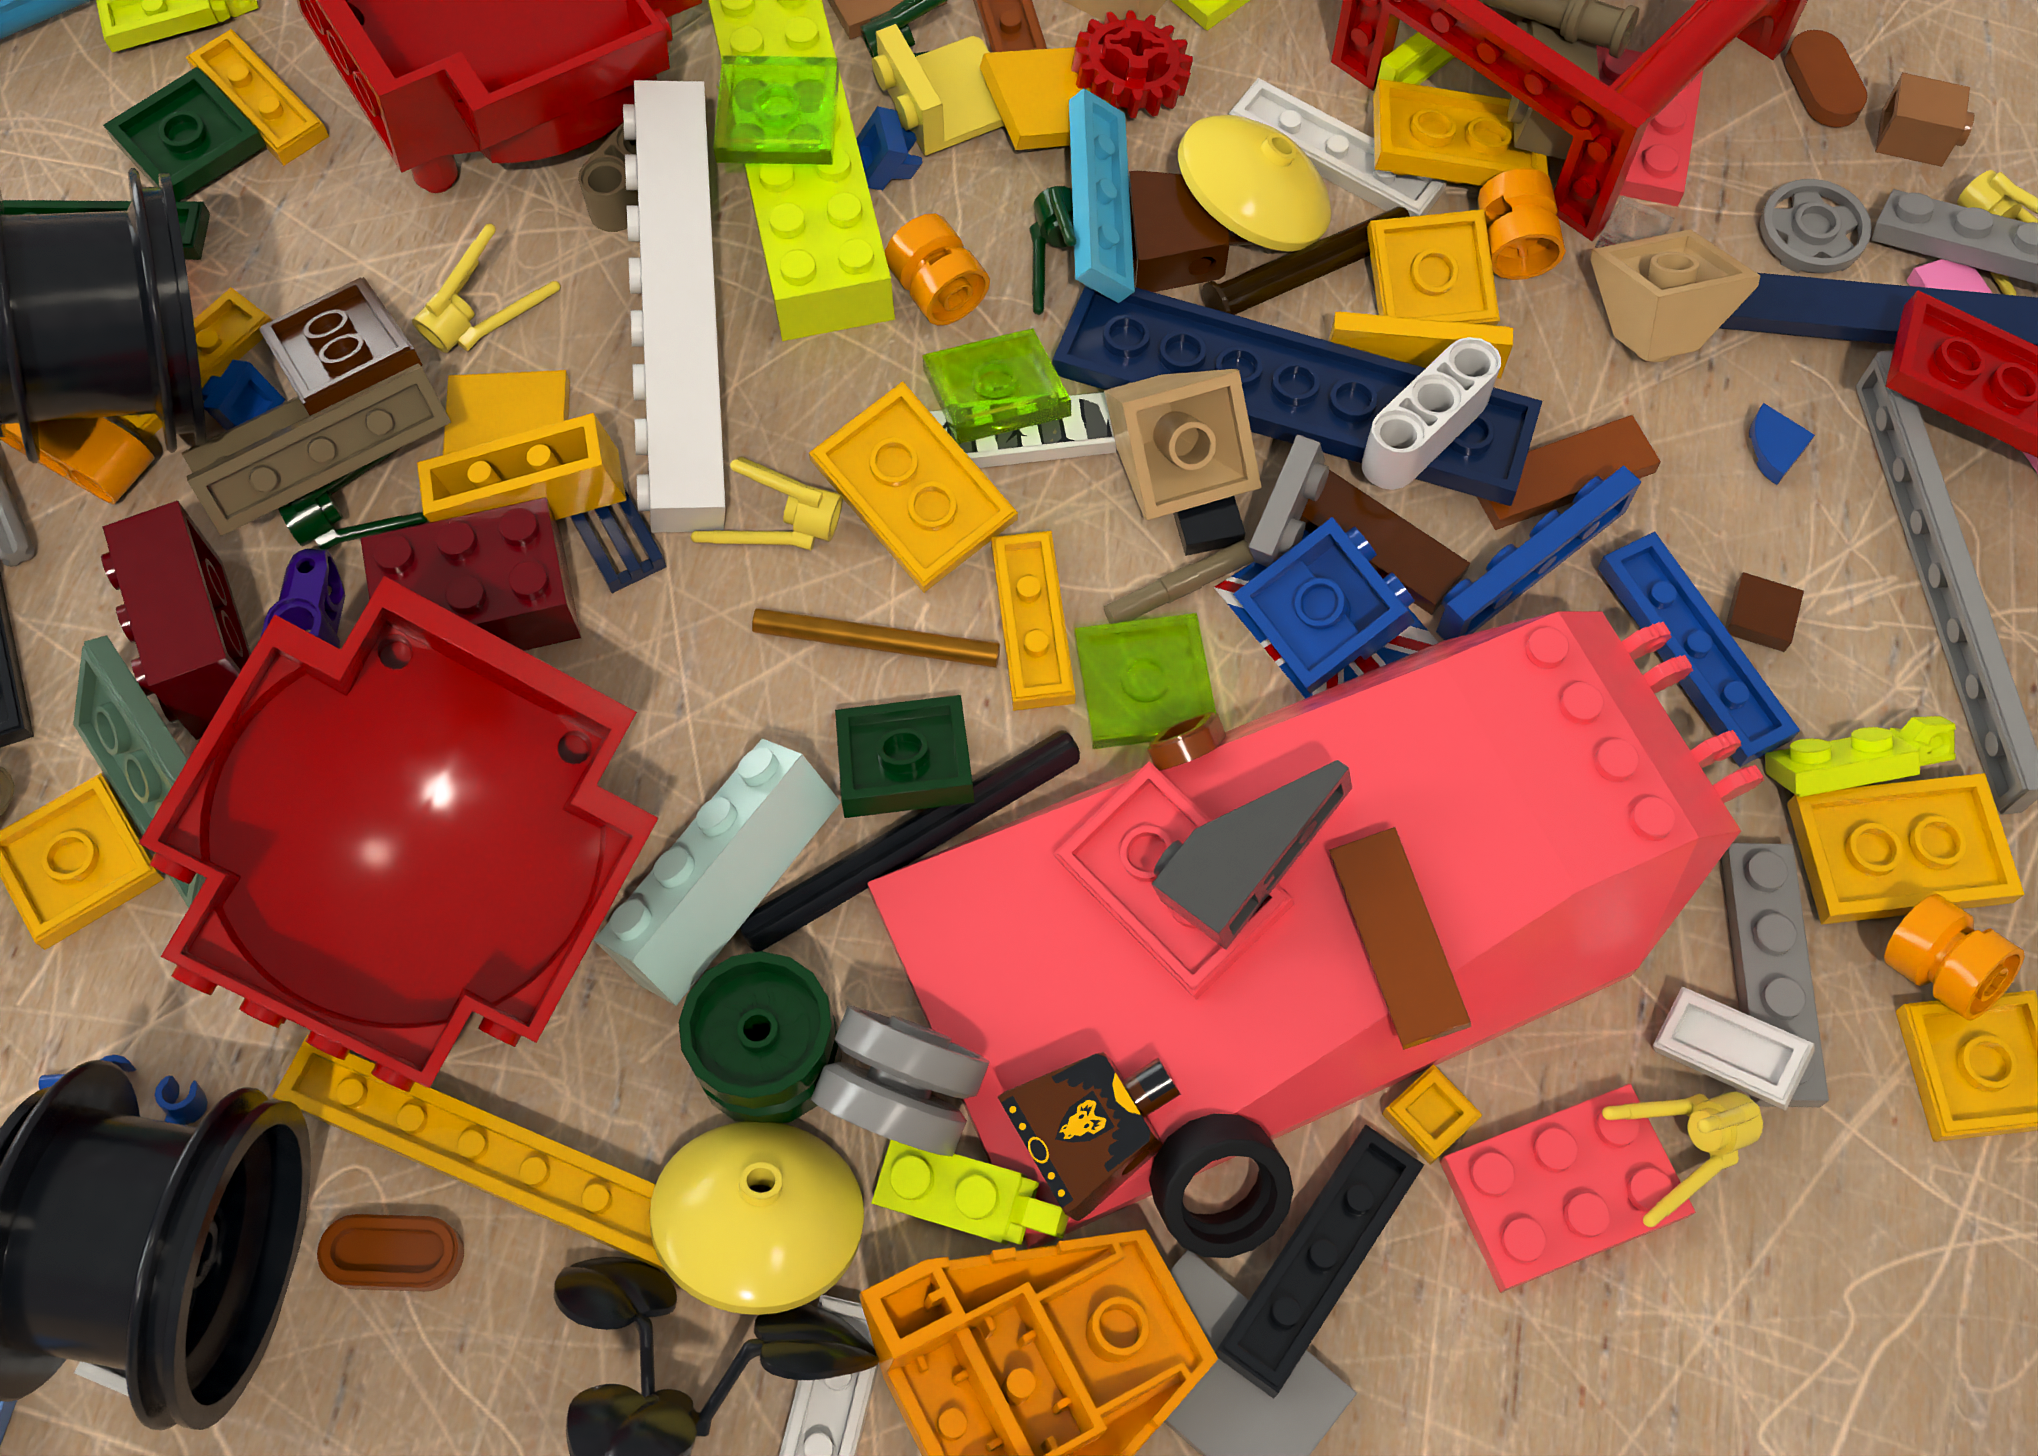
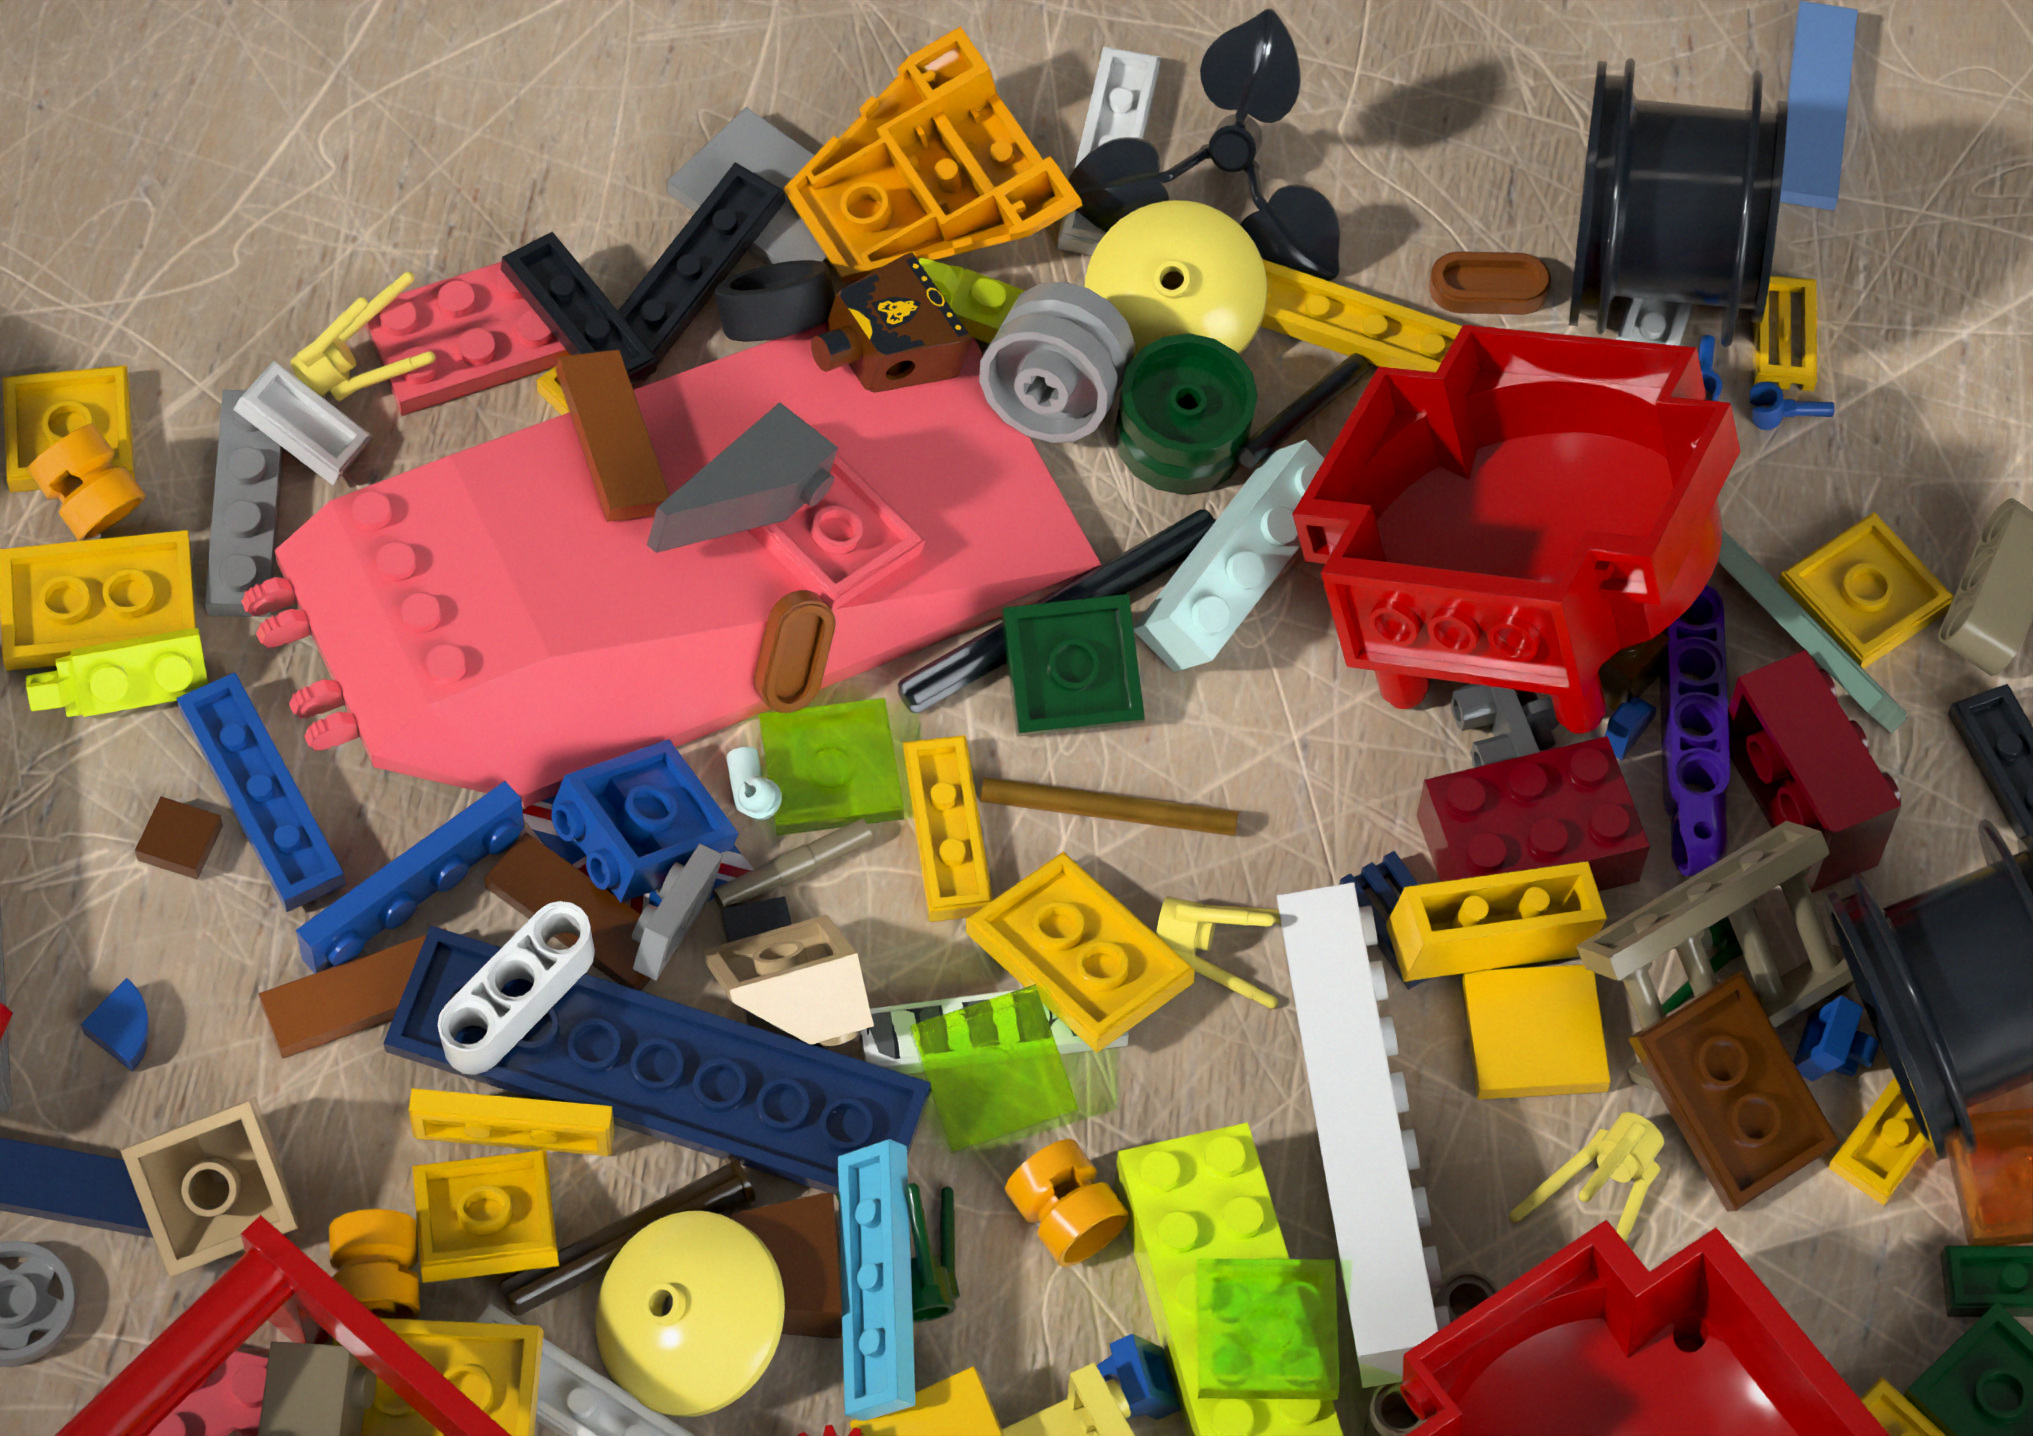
camera: 175 degrees right, 5 degrees down
none -> black tile [501,231,658,385]
none -> light aqua arm [726,747,782,821]
none -> black bar [1236,353,1368,468]

